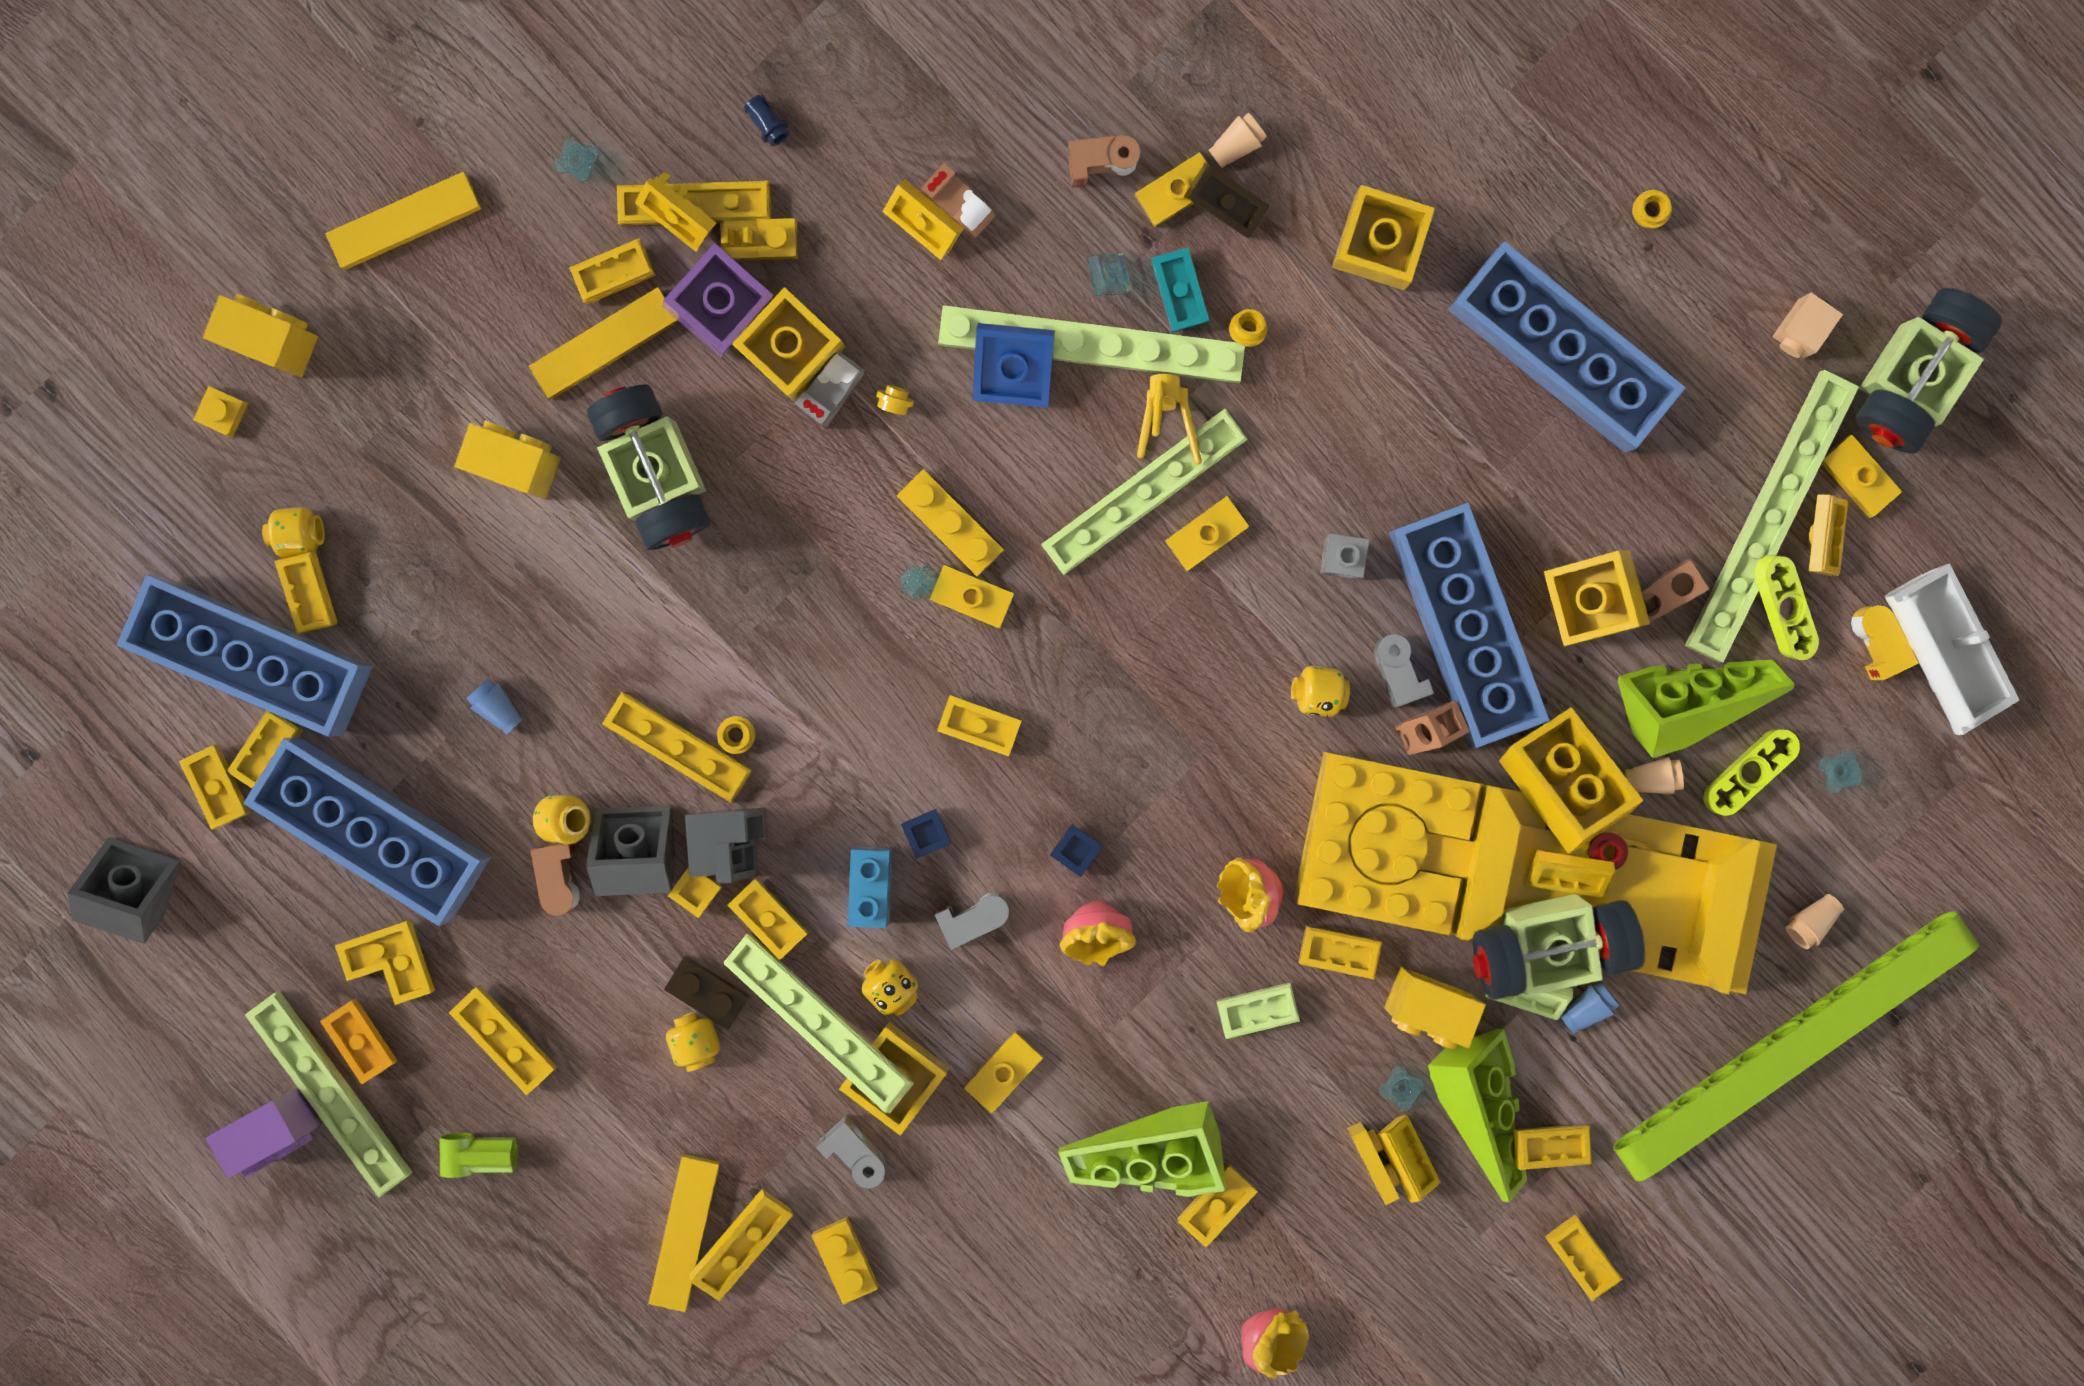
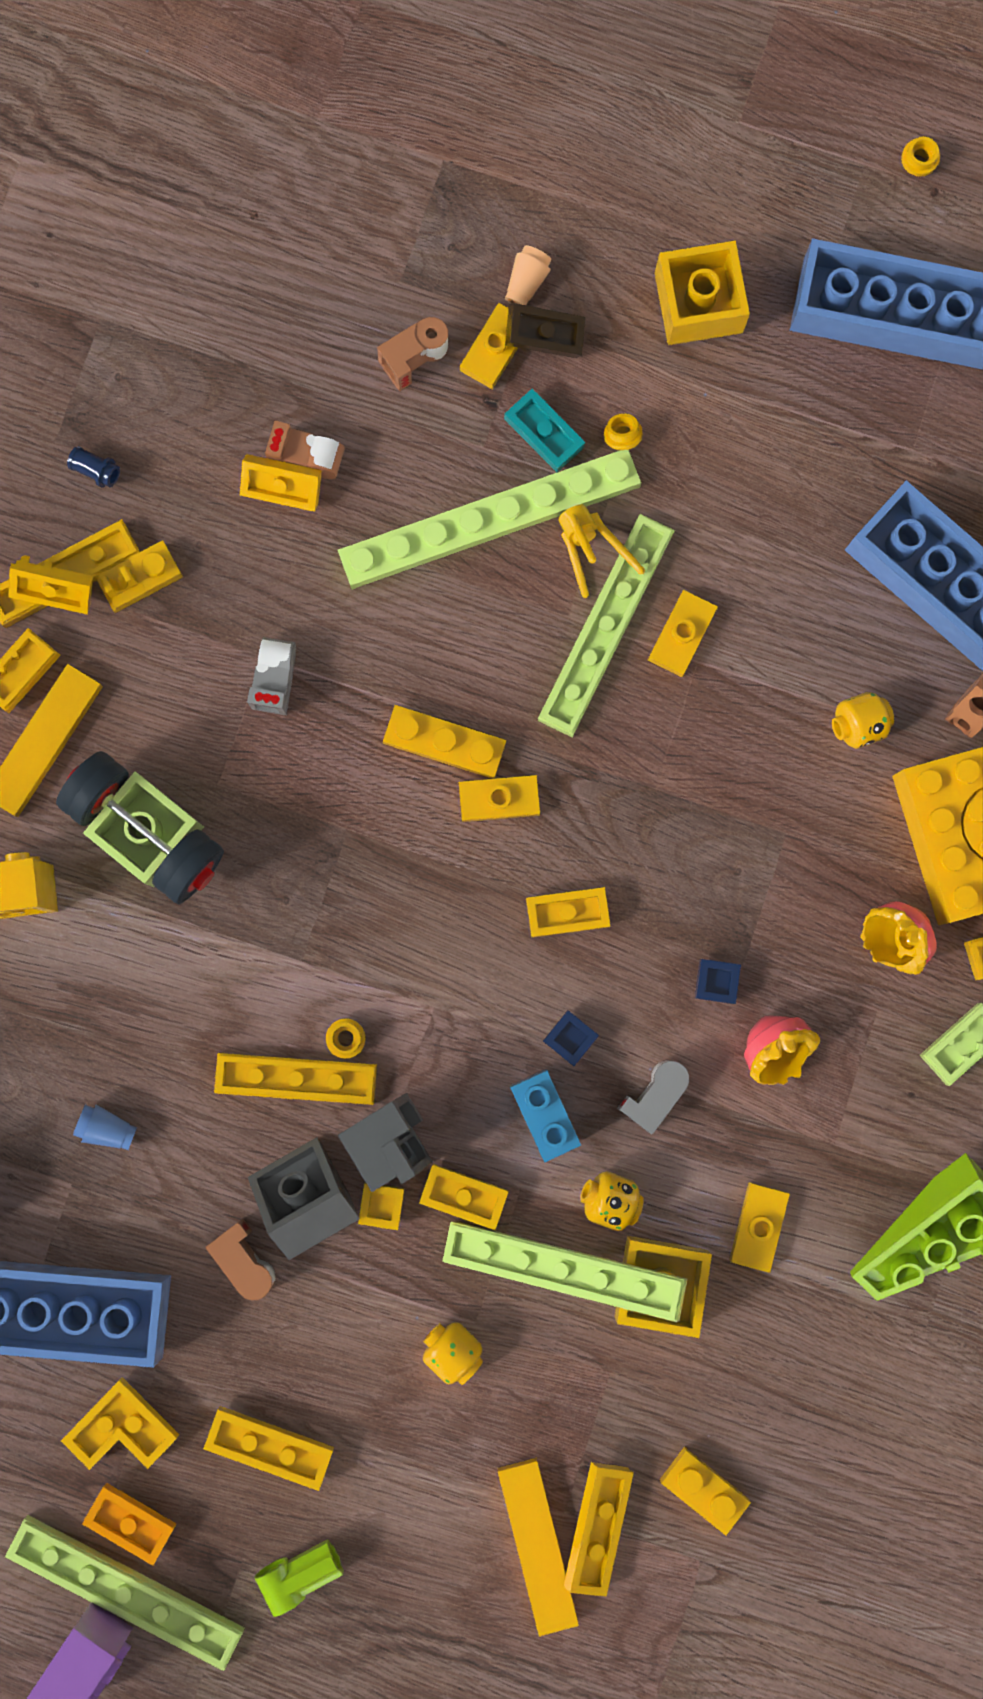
camera: 30 degrees left, 5 degrees down
yellow head [533,794,591,845] -> none
medium lavender brick [662,243,774,358] -> none
dark brown plate [664,956,750,1030] -> none
yellow brick [732,287,845,402] -> none
light grey leg [816,1114,887,1189] -> none
yellow plate [876,385,914,415] -> none
clear light blue plate [900,565,935,600] -> none
blue plate [972,323,1055,408] -> none
clear light blue plate [1087,253,1132,296] -> none
light grey brick [1320,534,1369,580] -> none
light grey leg [1374,634,1434,708] -> none

